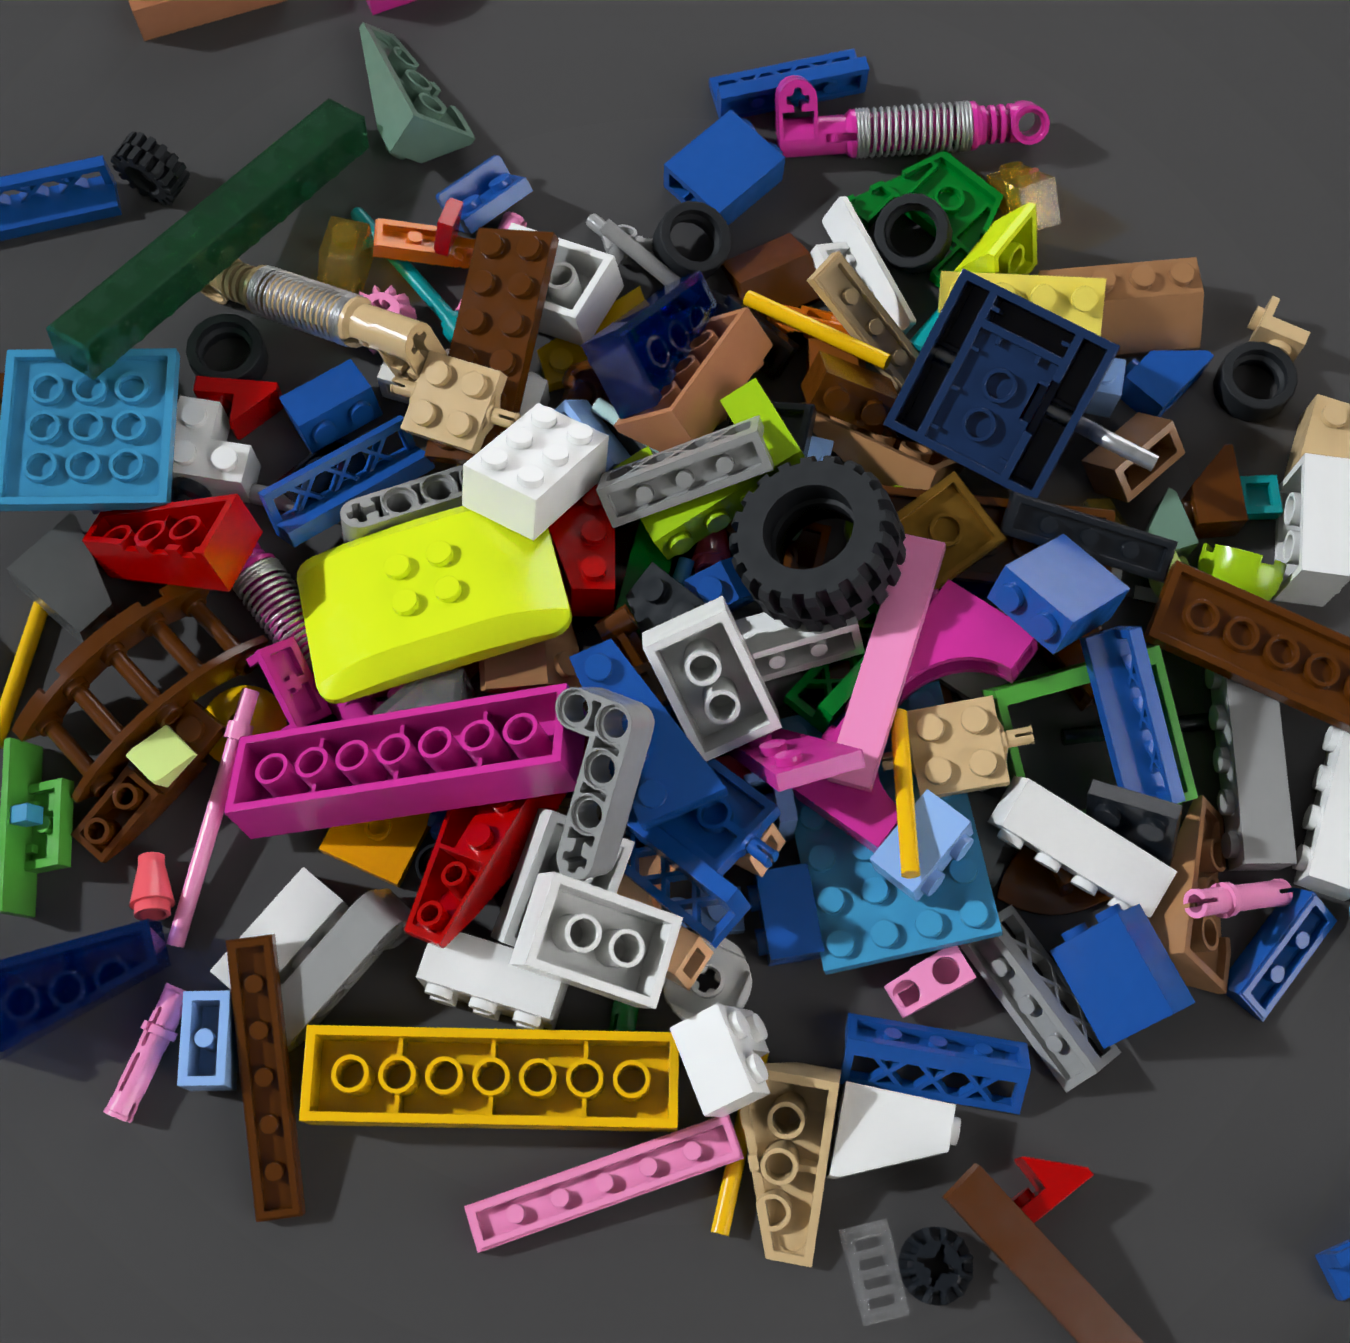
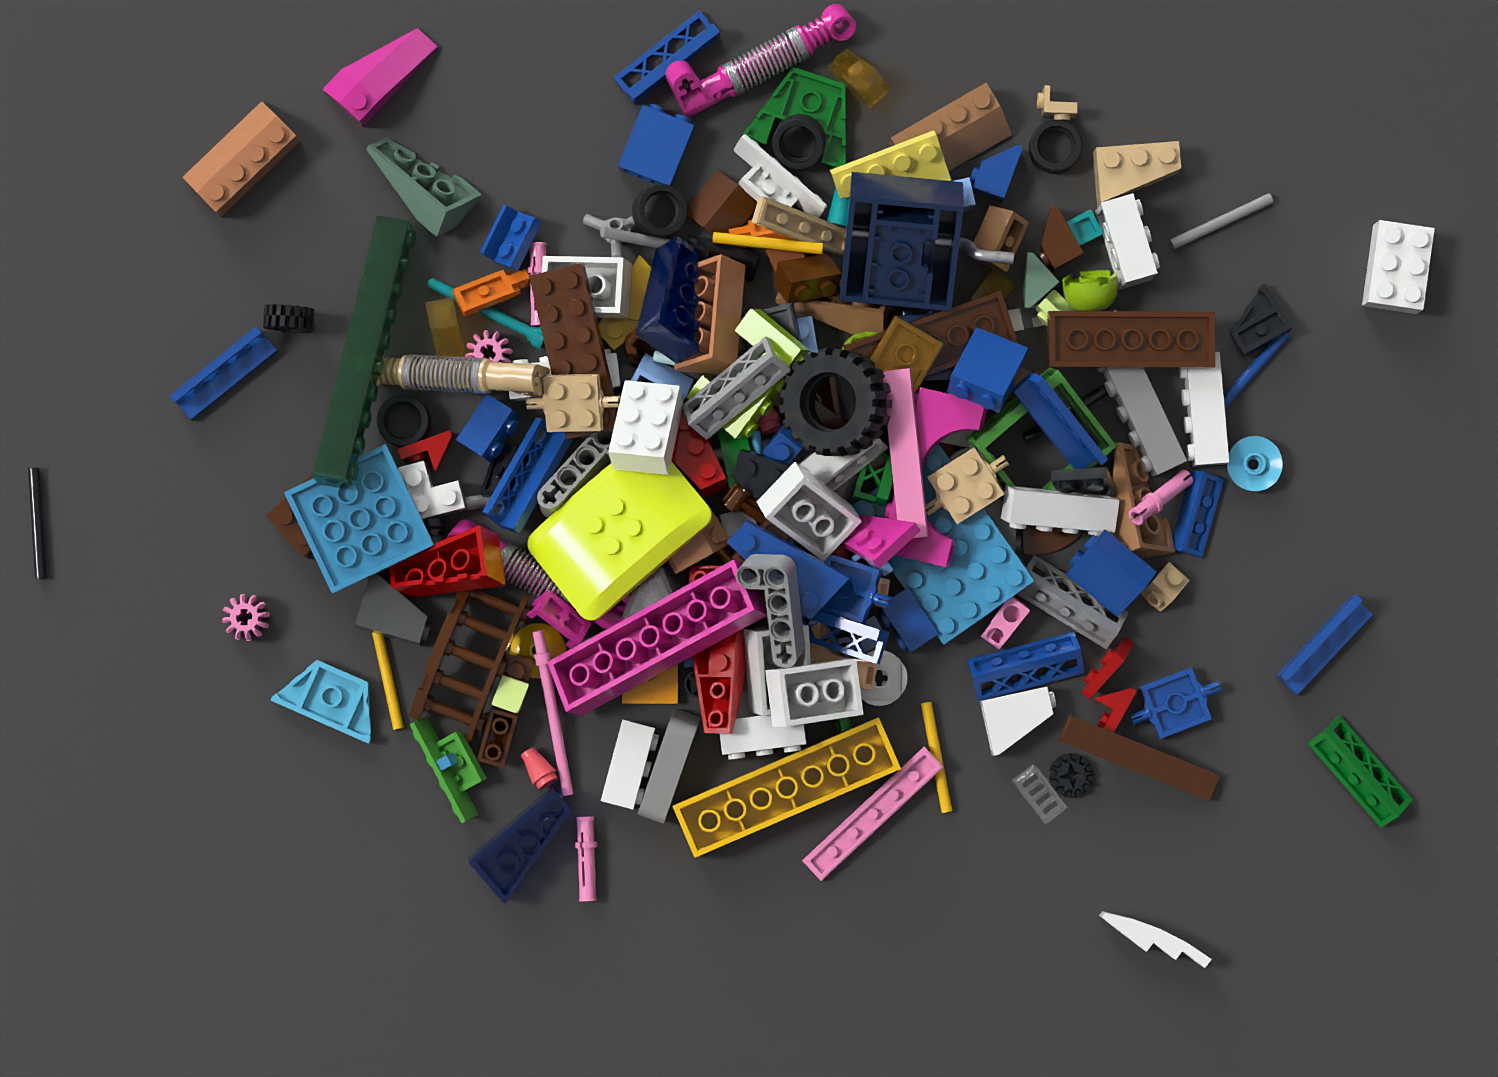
camera: 25 degrees left, 15 degrees up
light blue brick [177,990,238,1091] -> none
reddish brown tile [226,934,306,1222] -> none
red tile [433,198,463,257] -> none
white brick [670,1003,771,1117] -> none
tan wedge [740,1062,842,1268] -> none
light blue brick [870,789,974,902] -> none
yellow bar [891,708,920,879] -> none
neon yellow slope [954,202,1037,275] -> none
black tile [999,491,1178,583] -> none
none -> red wing [1082,637,1134,699]
none -> blue plate [1129,667,1222,739]
none -> tan bracket [1141,562,1190,611]

